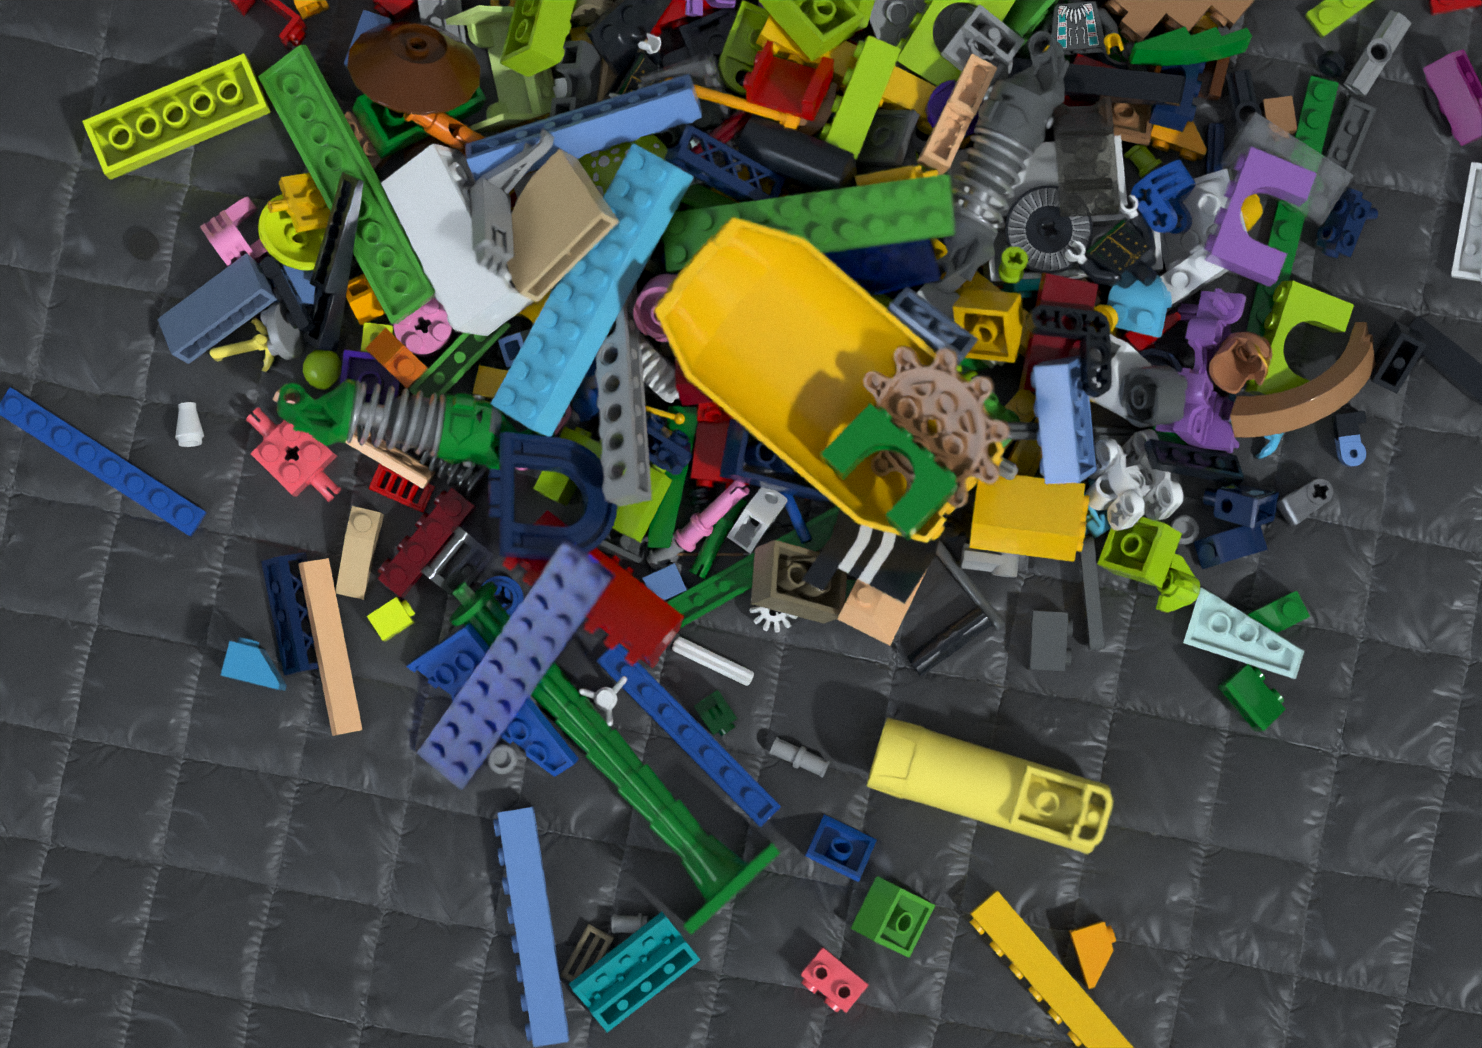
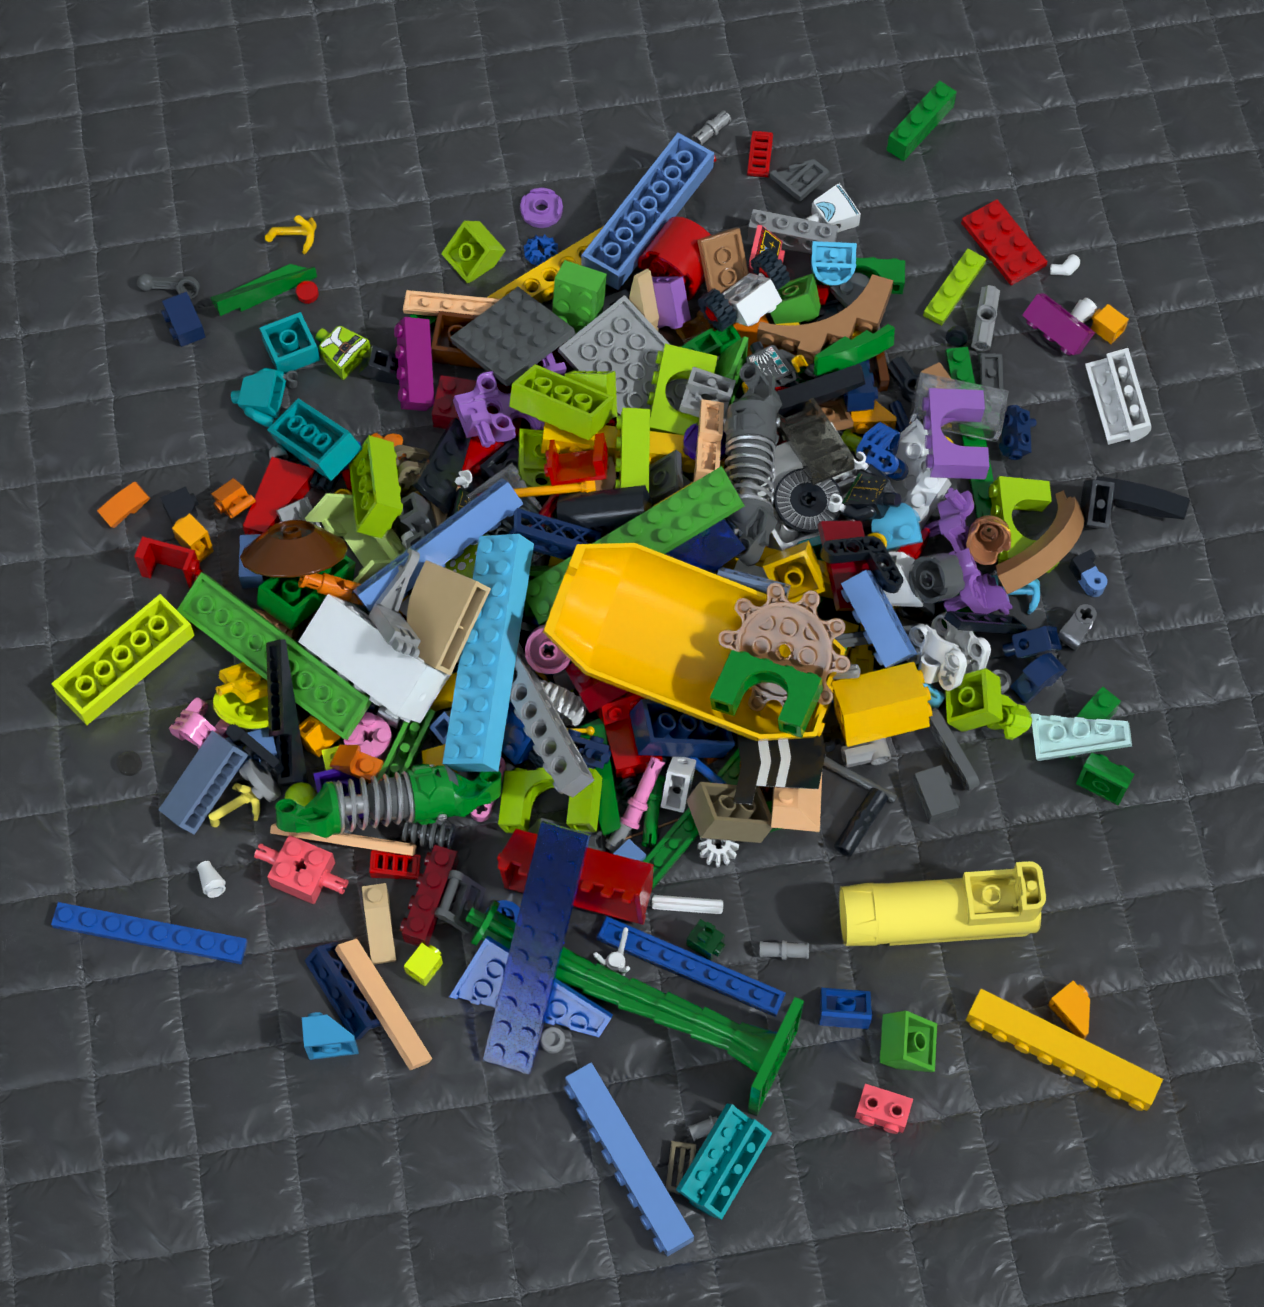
camera: 20 degrees left, 20 degrees down
dark blue piece [489,432,617,561] -> none
lime bush [998,246,1028,284] -> none

